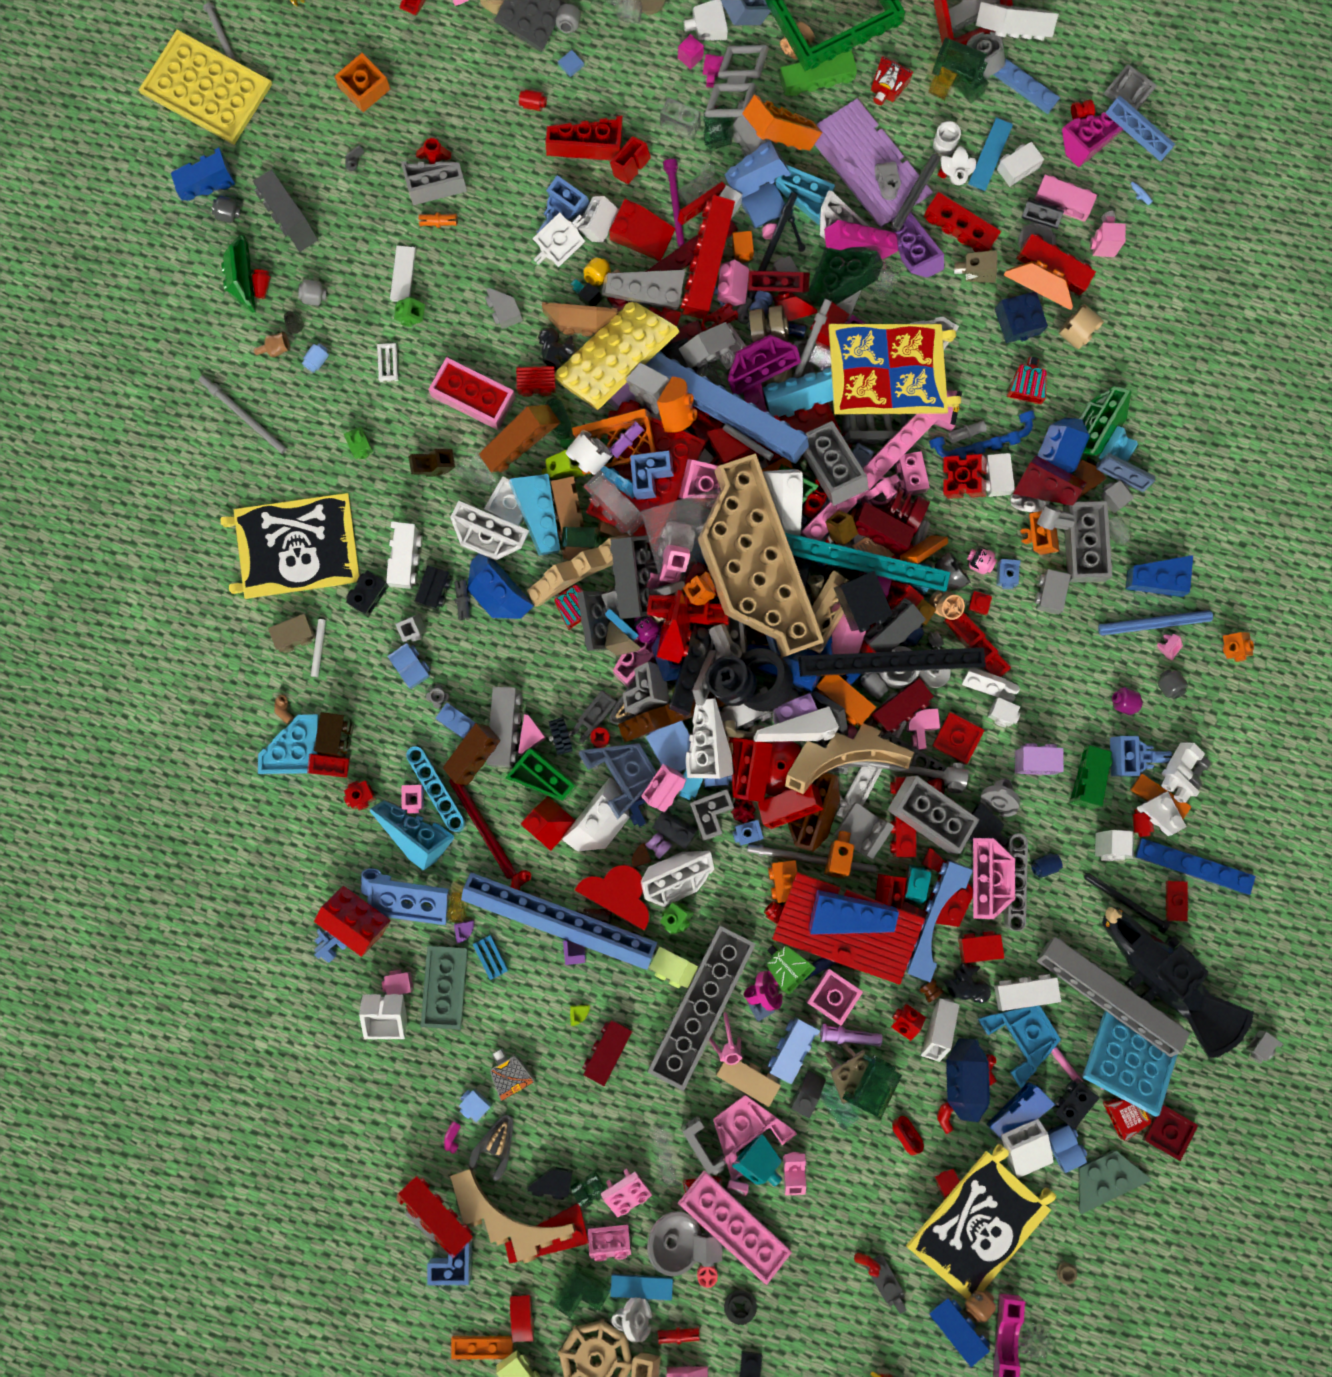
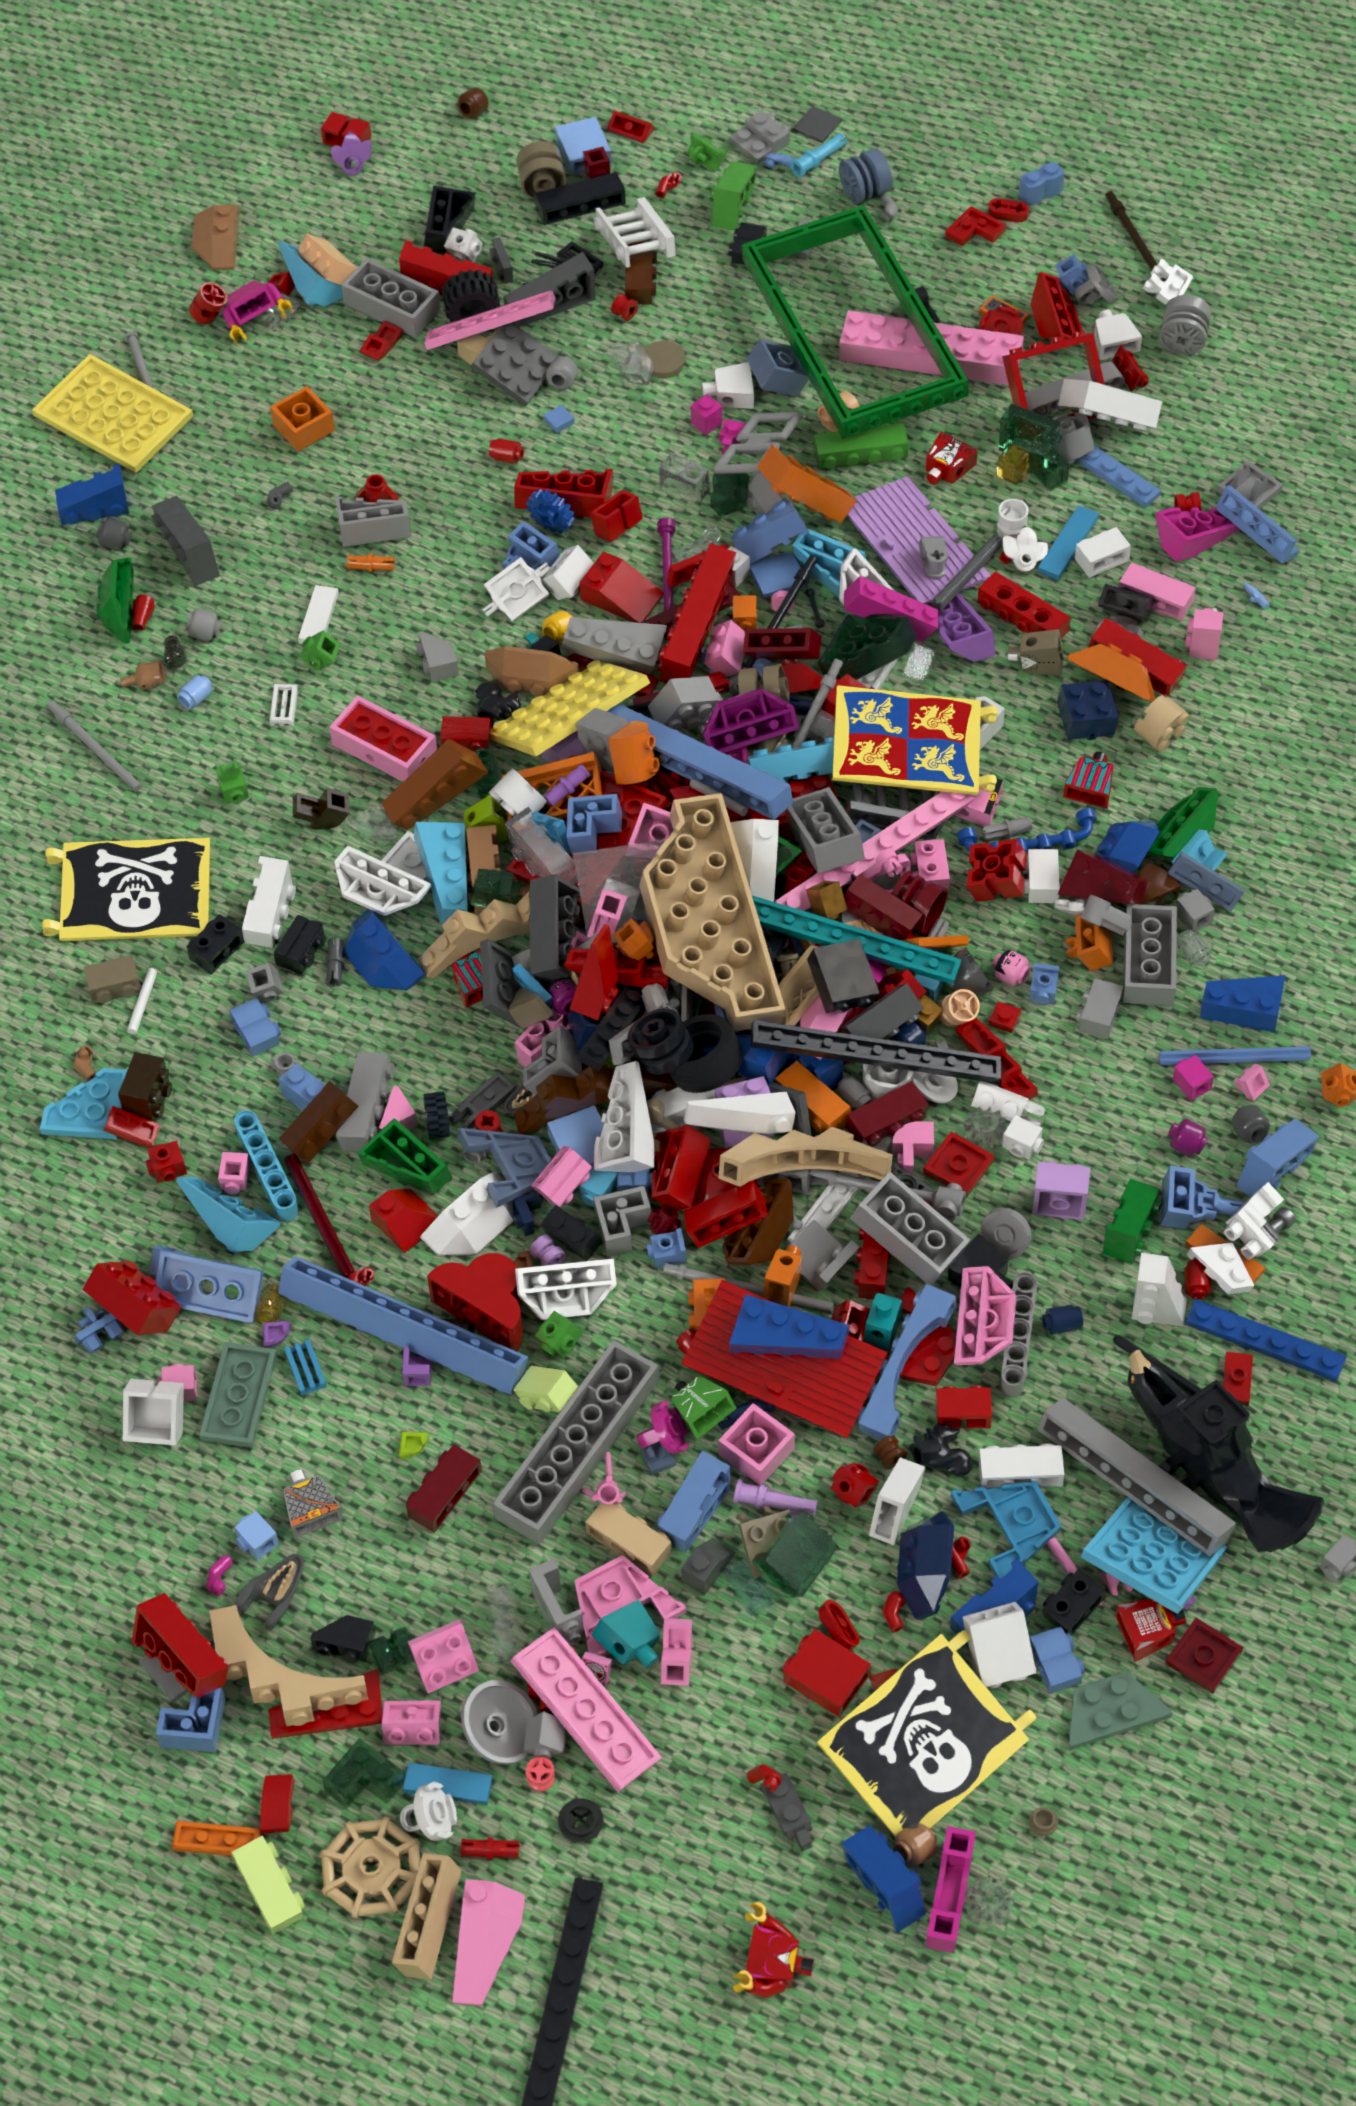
camera: 10 degrees right, 25 degrees down
none -> blue gear [526,489,575,534]
none -> red brick [782,1629,871,1718]
none -> clear gear [963,1106,1006,1150]
none -> dark pink brick [1173,1055,1214,1101]
none -> medium blue wedge [1236,1118,1320,1197]

